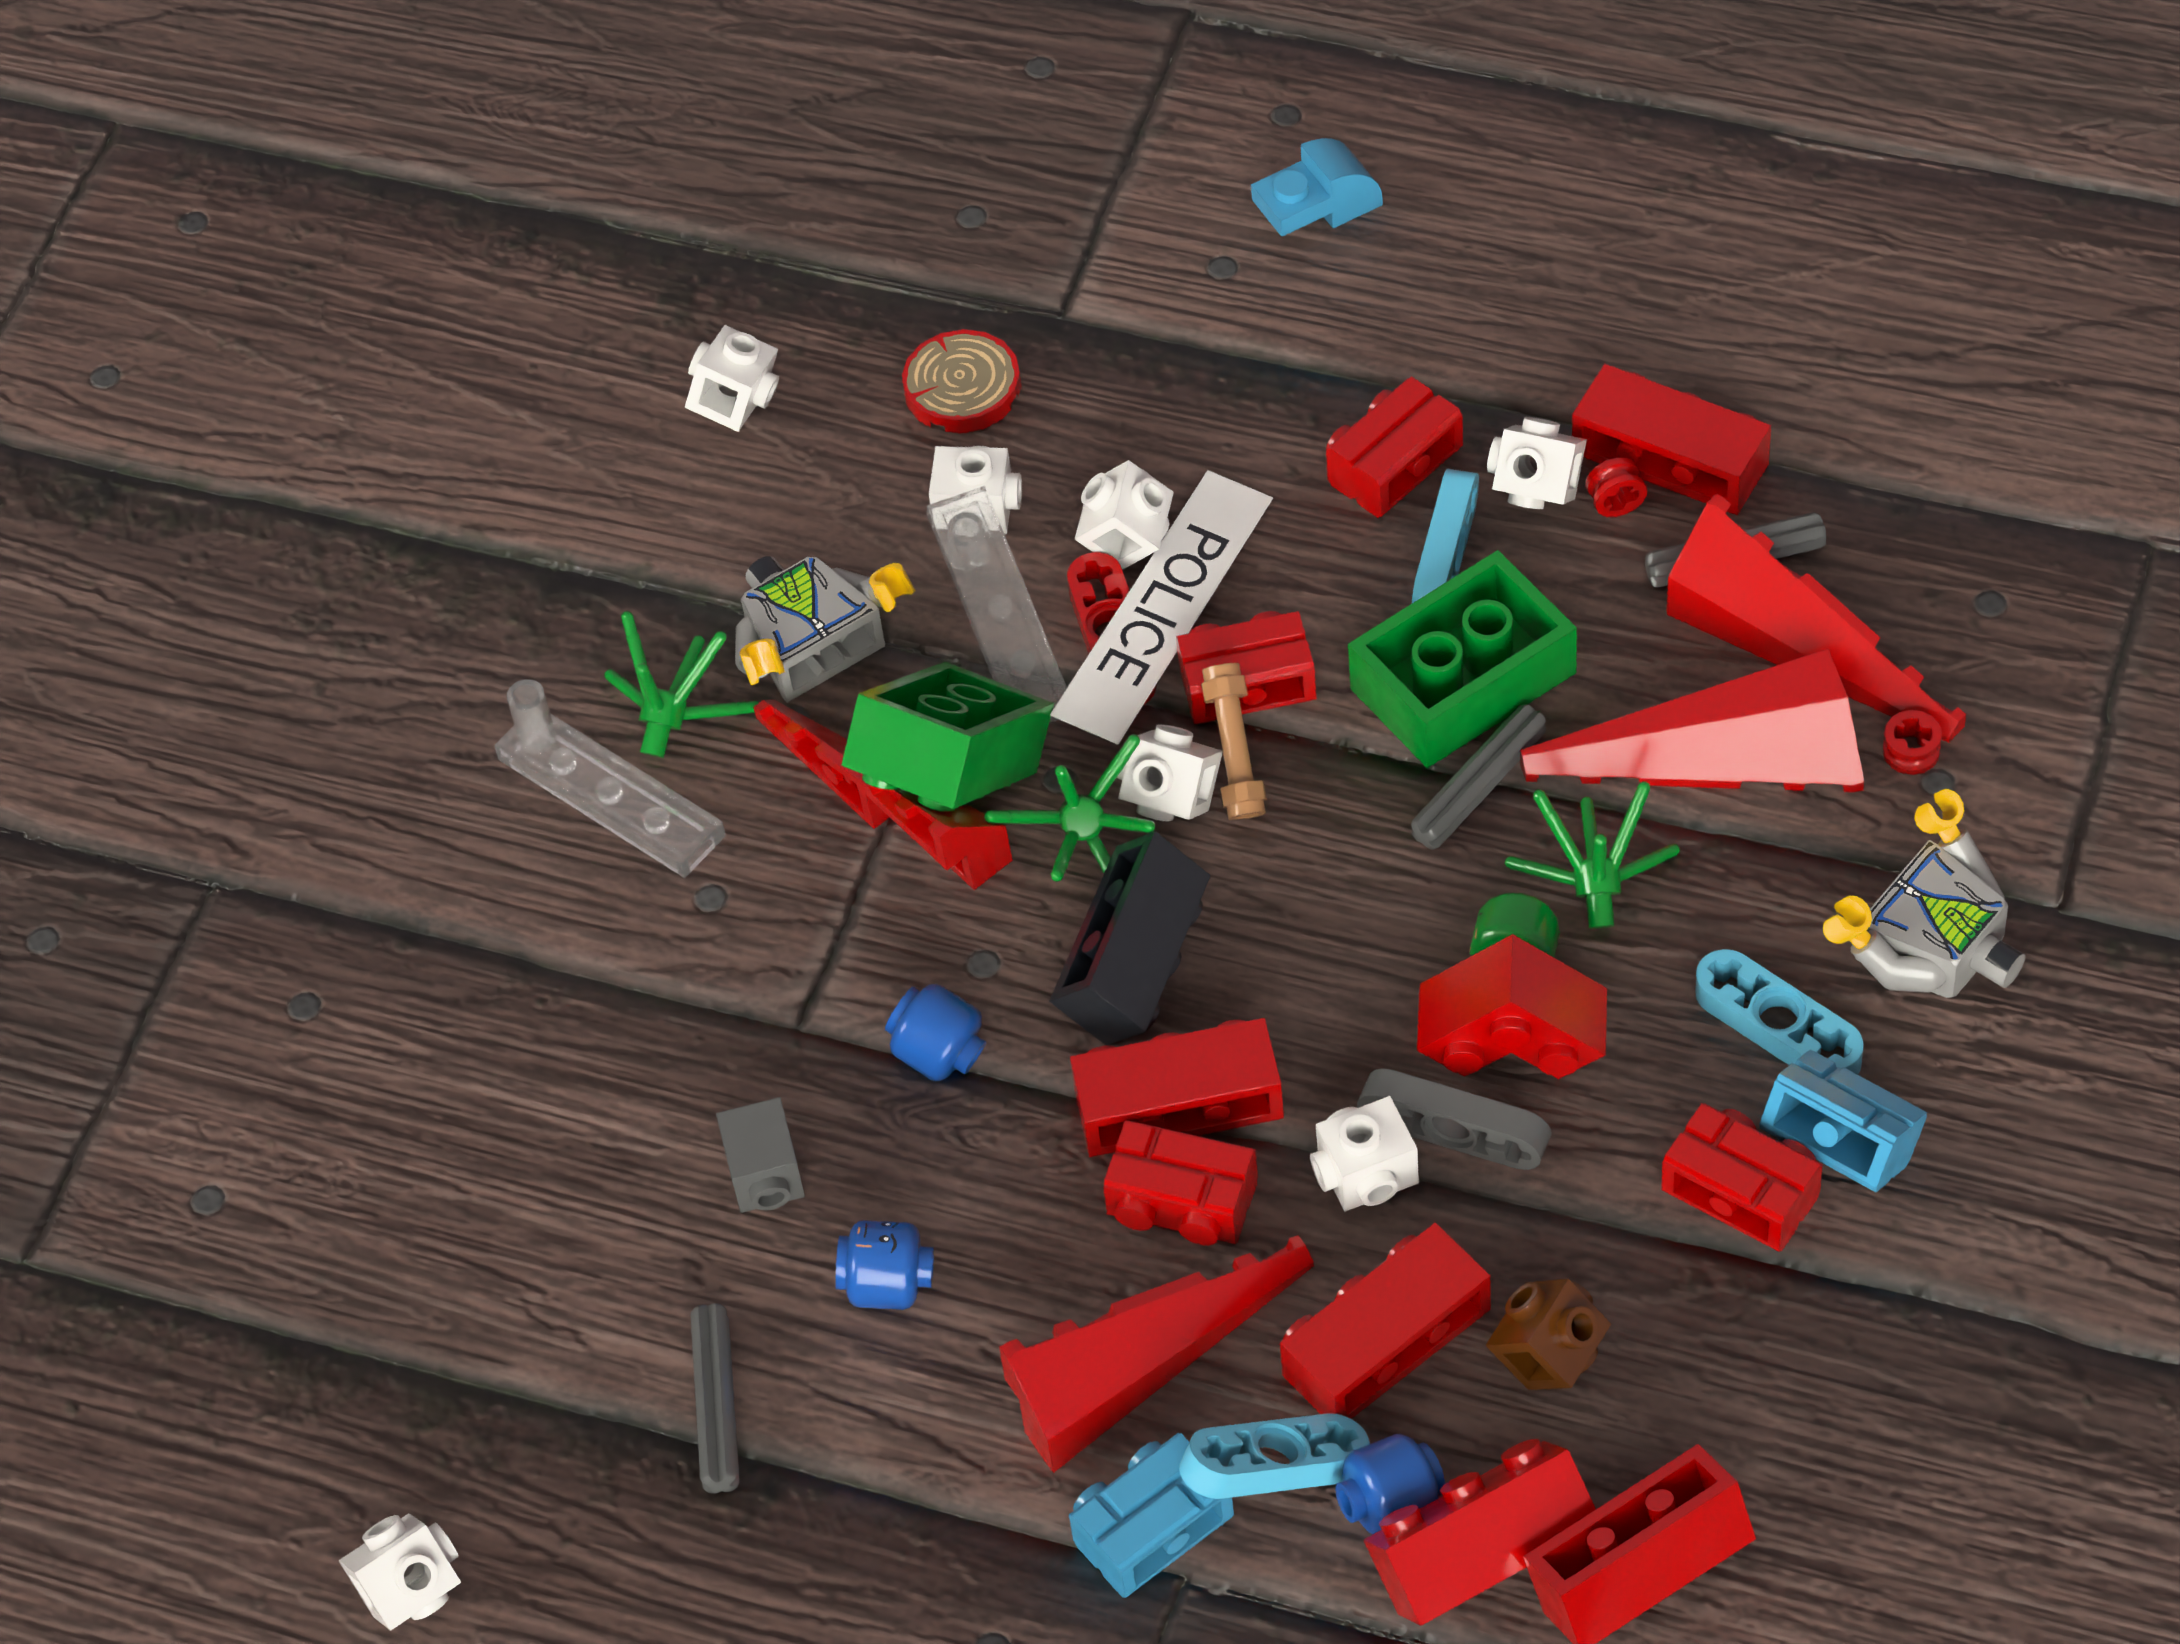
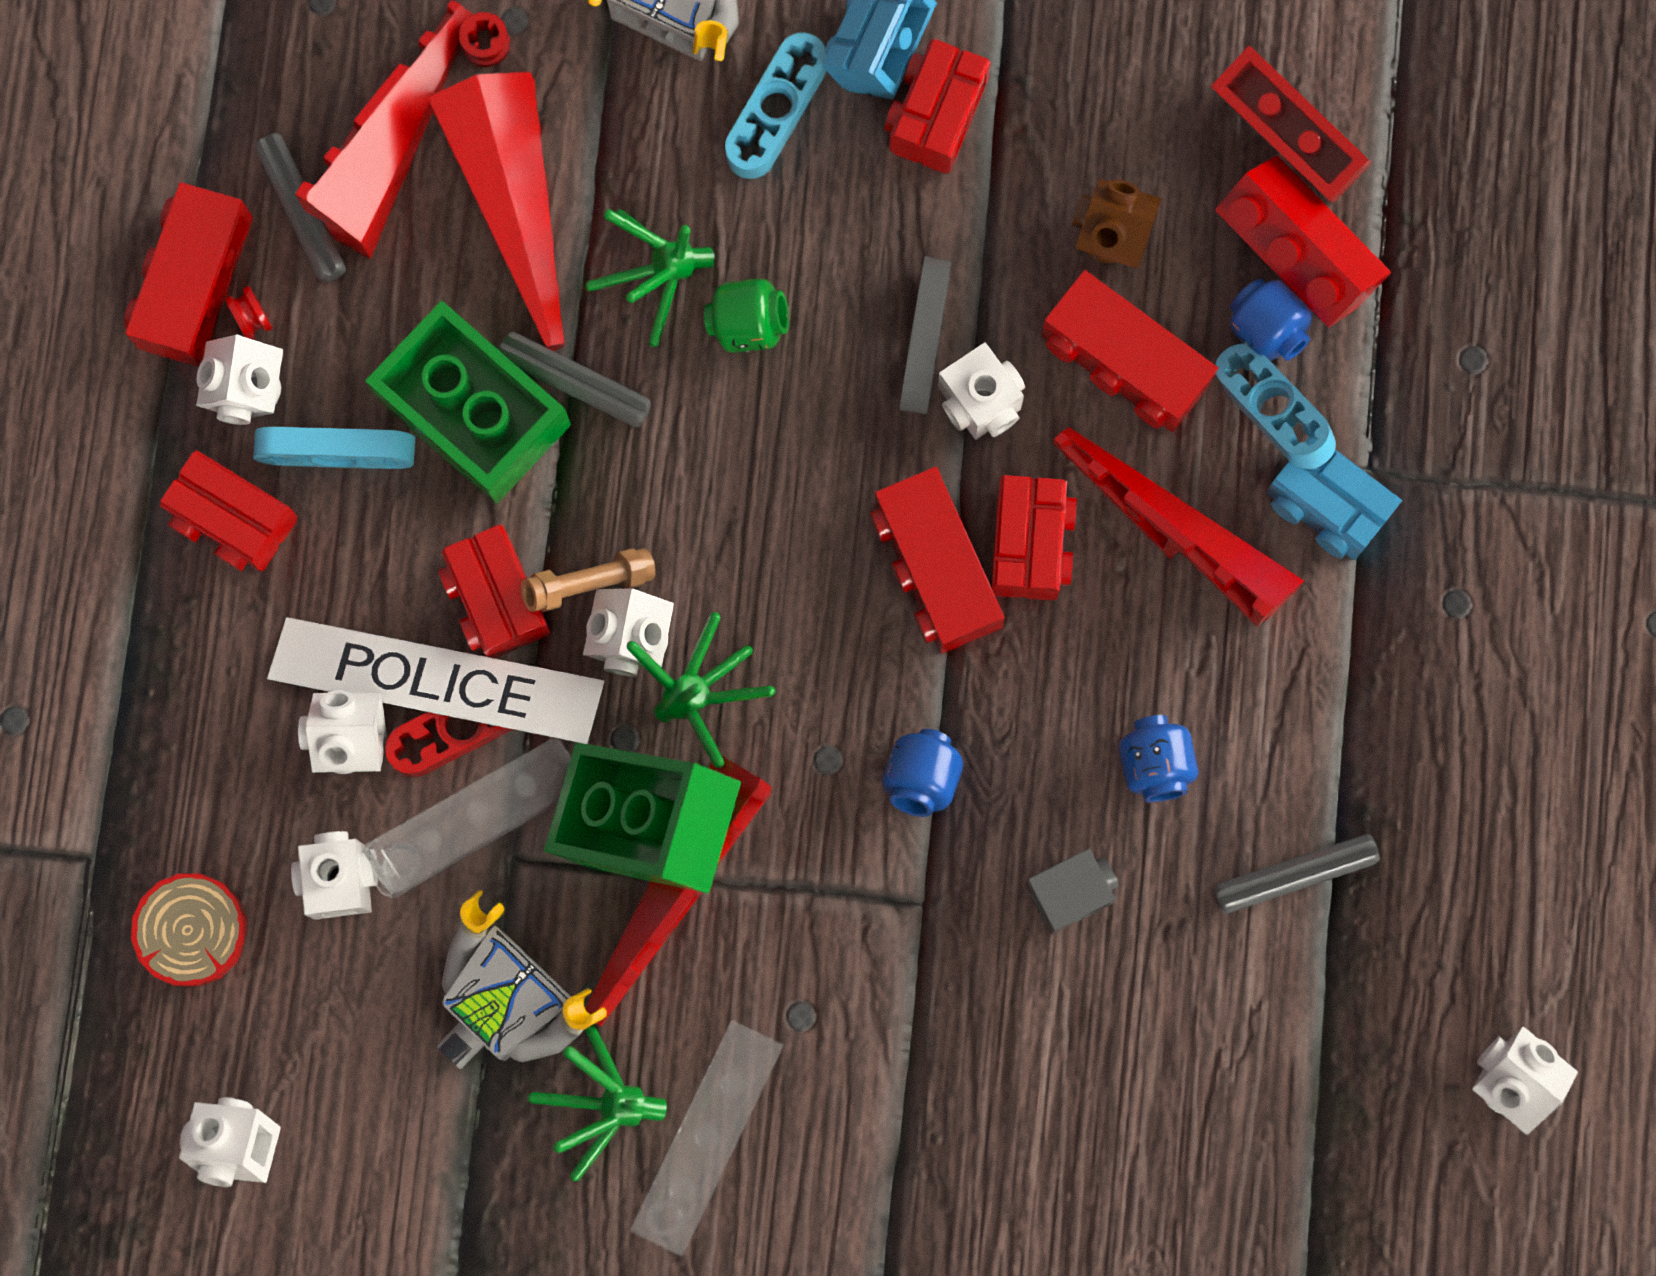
camera: 105 degrees left, 25 degrees up
black brick [1049,831,1211,1045] -> none
red brick [1417,934,1607,1079] -> none

